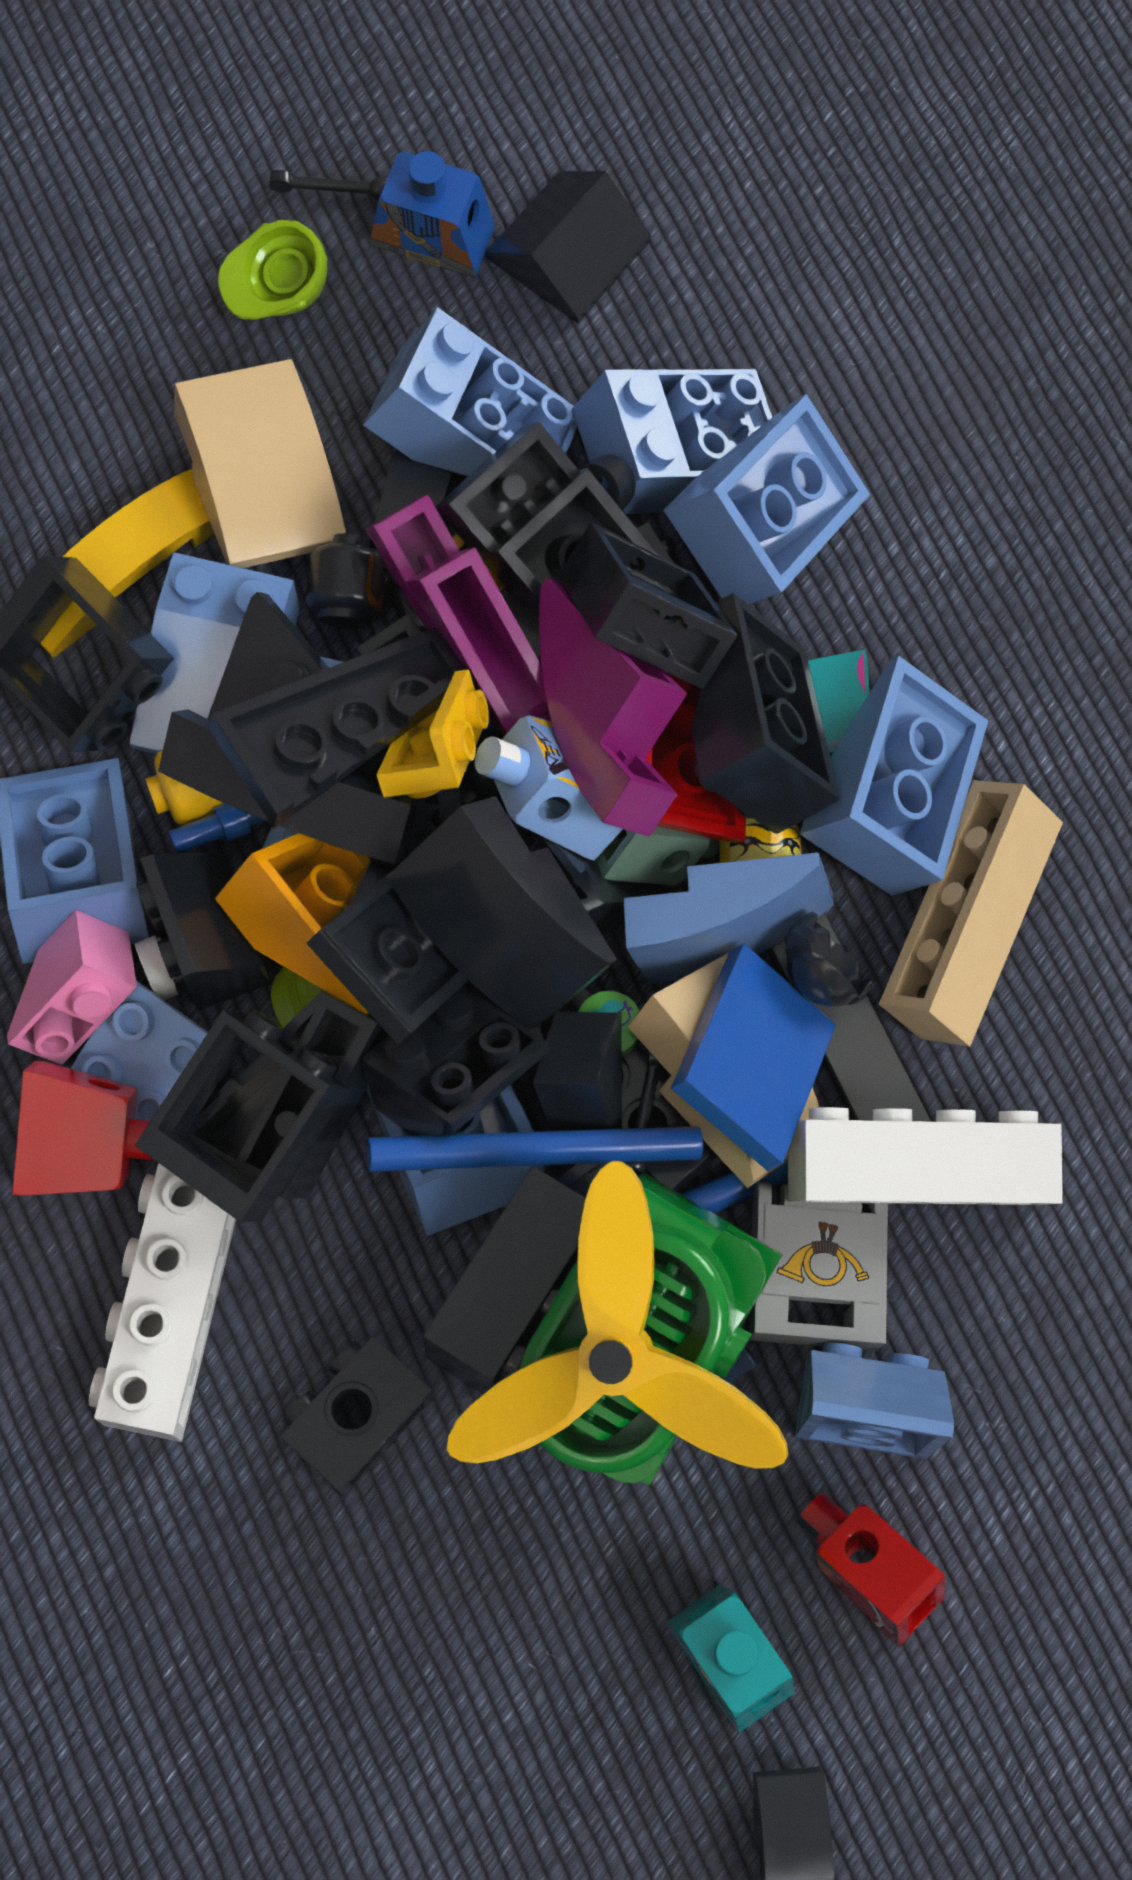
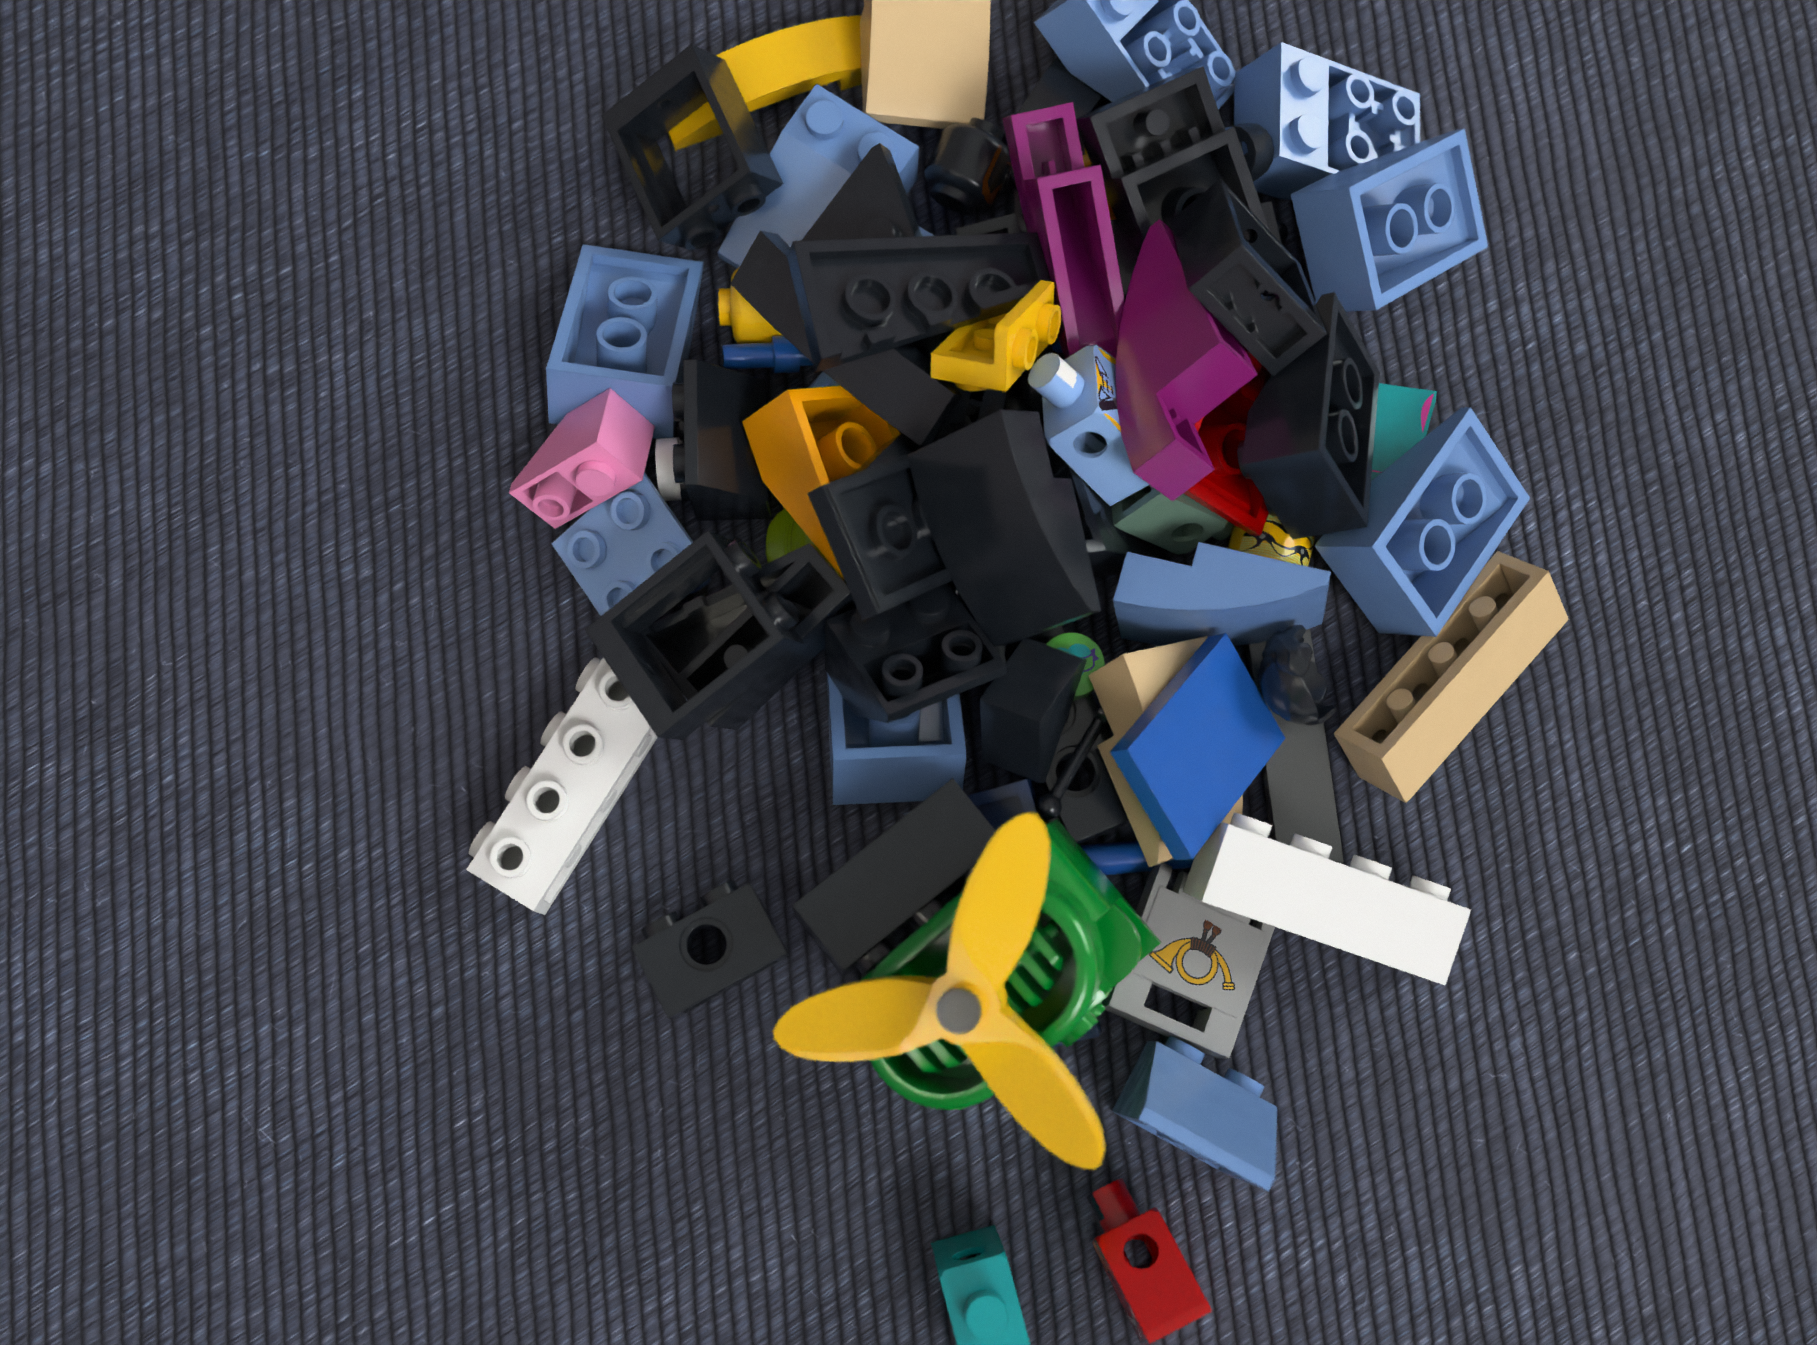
camera: 15 degrees right, 5 degrees up
red torso [12,1061,155,1196] -> none
blue piece [366,1126,703,1172] -> none

